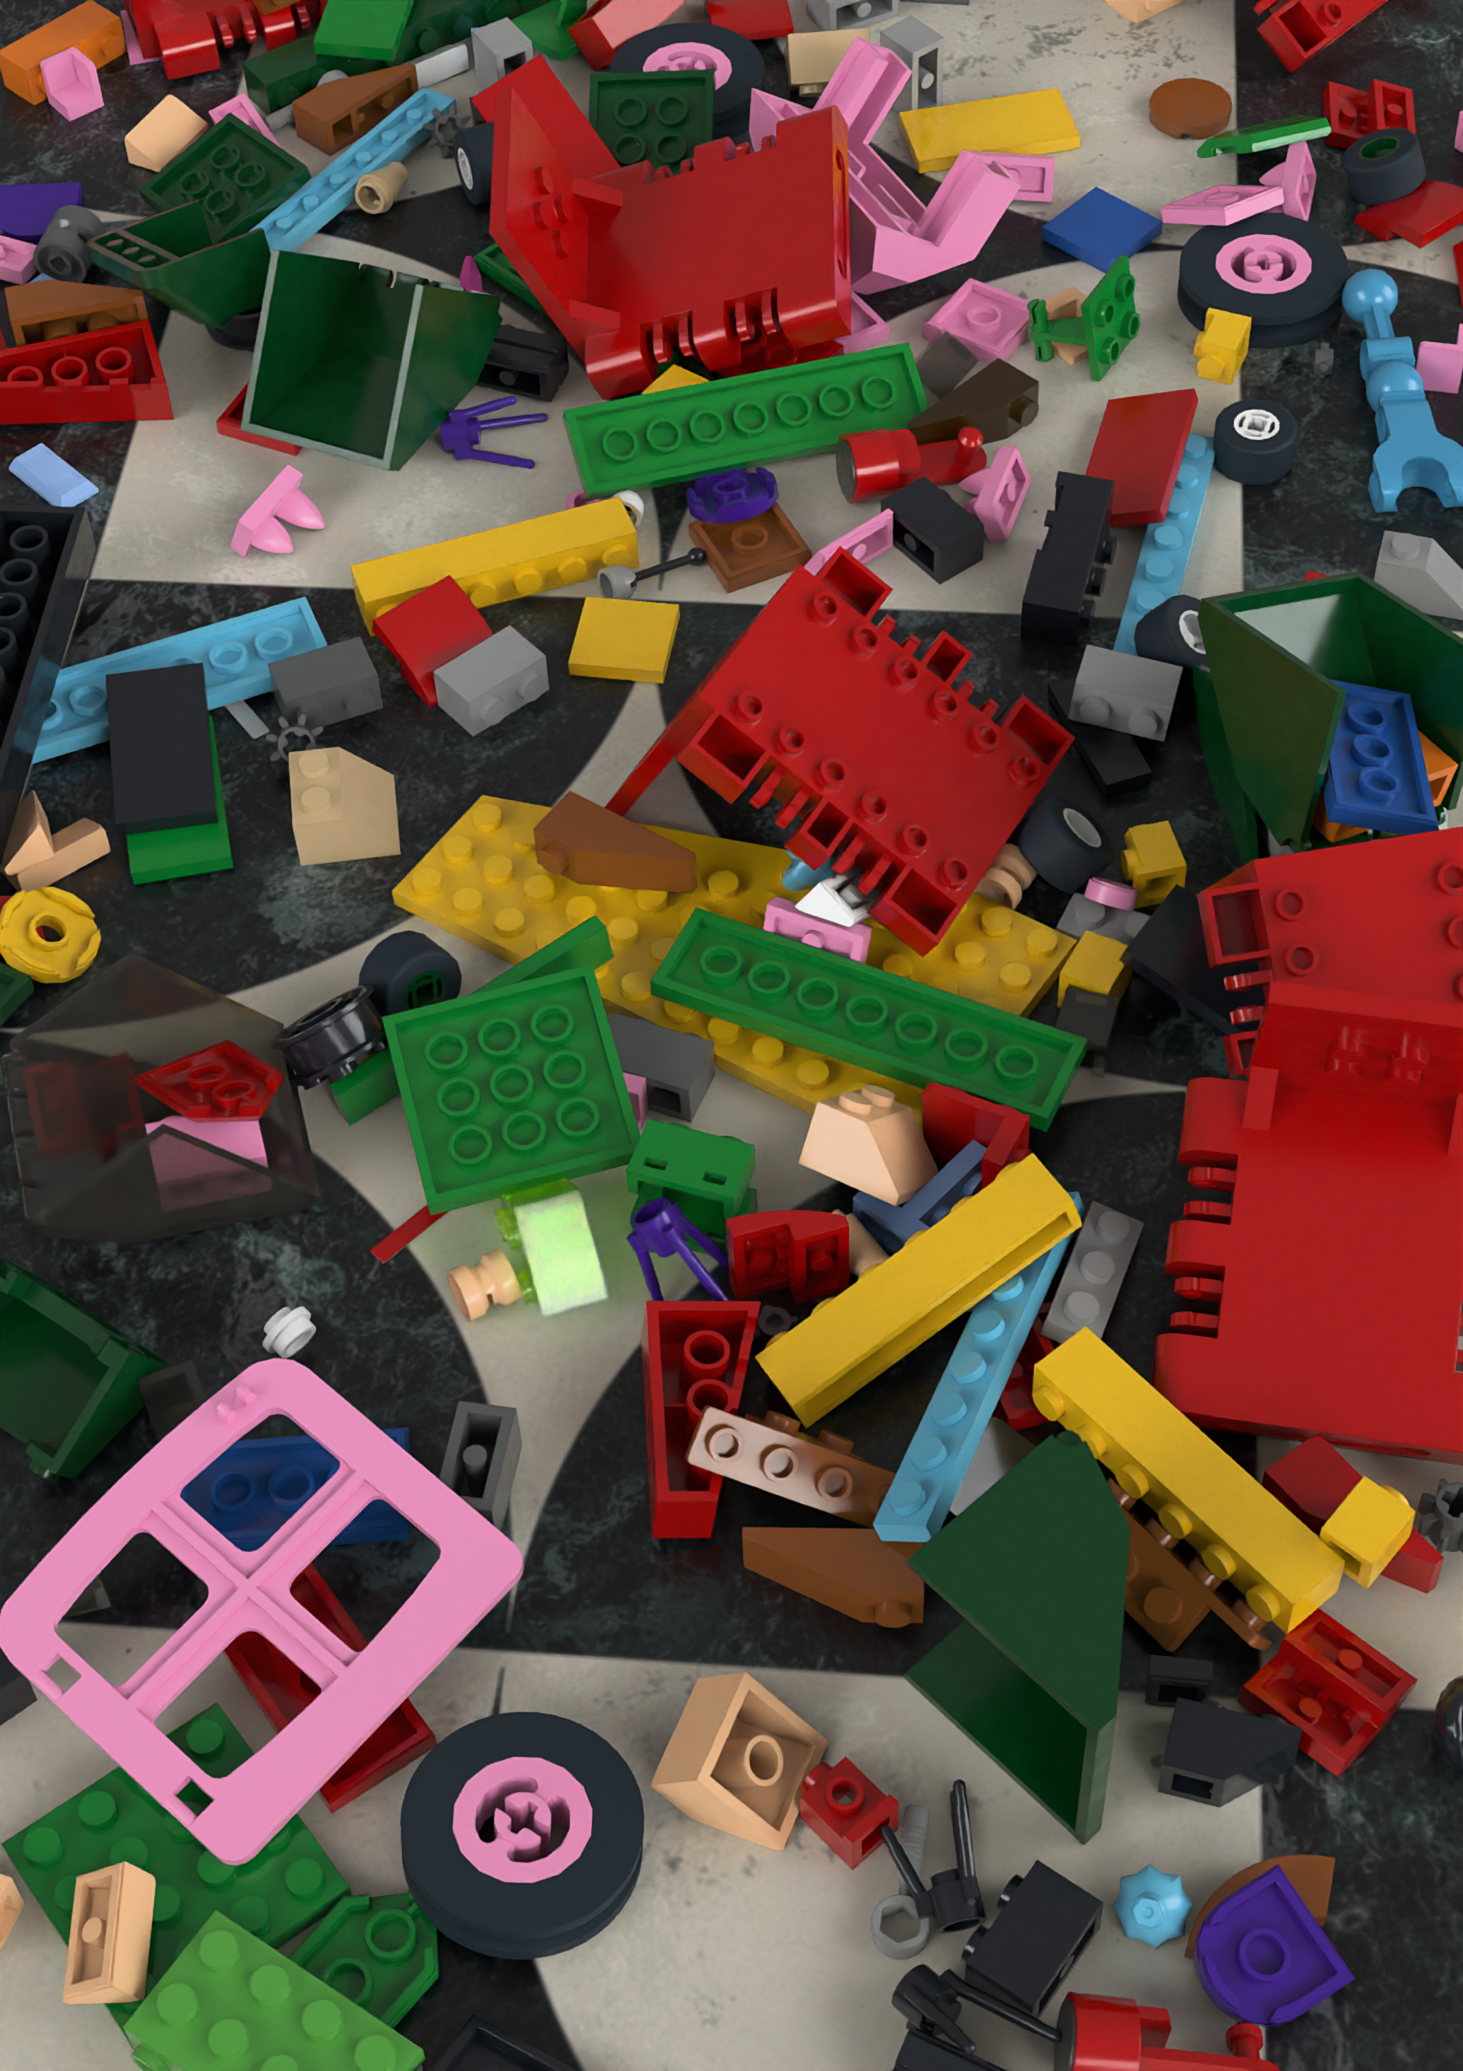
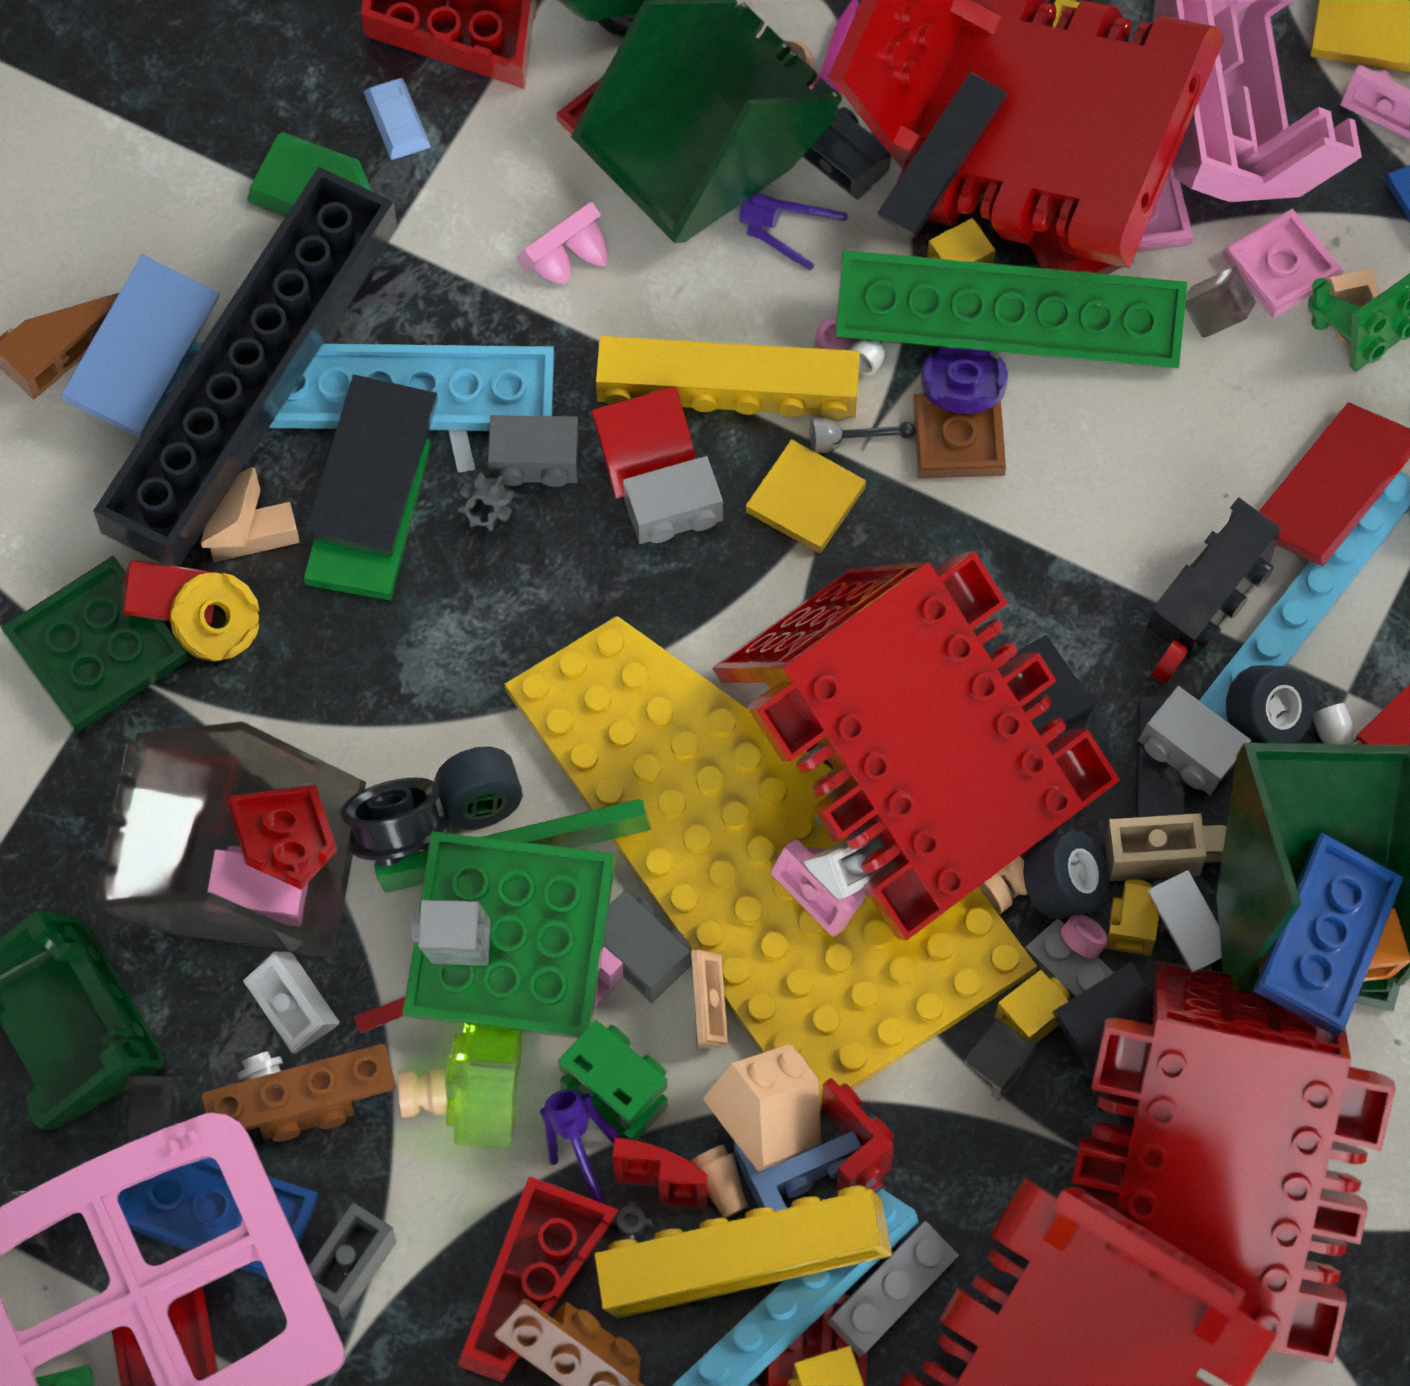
camera: 20 degrees right, 15 degrees up
tan slope [289,747,401,866] -> none
dark orange slope [533,791,697,894] -> none
green plate [650,907,1088,1132] -> none
bright pink slope [804,508,893,576] -> none
red piece [835,426,987,504] -> none
black brick [881,476,985,584] -> none
dark brown slope [907,358,1039,445] -> none
bright pink tile [959,445,1032,543] -> none
none -> dark orange bracket [202,1044,396,1142]
none -> white slope [243,952,339,1053]
none -> light grey brick [412,900,491,966]
none -> light nougat slope [691,950,728,1050]
none -> black tile [877,72,1008,238]
none -> tan brick [1104,814,1227,882]
none -> white slope [1147,870,1222,974]
none -> red tile [1150,639,1188,685]

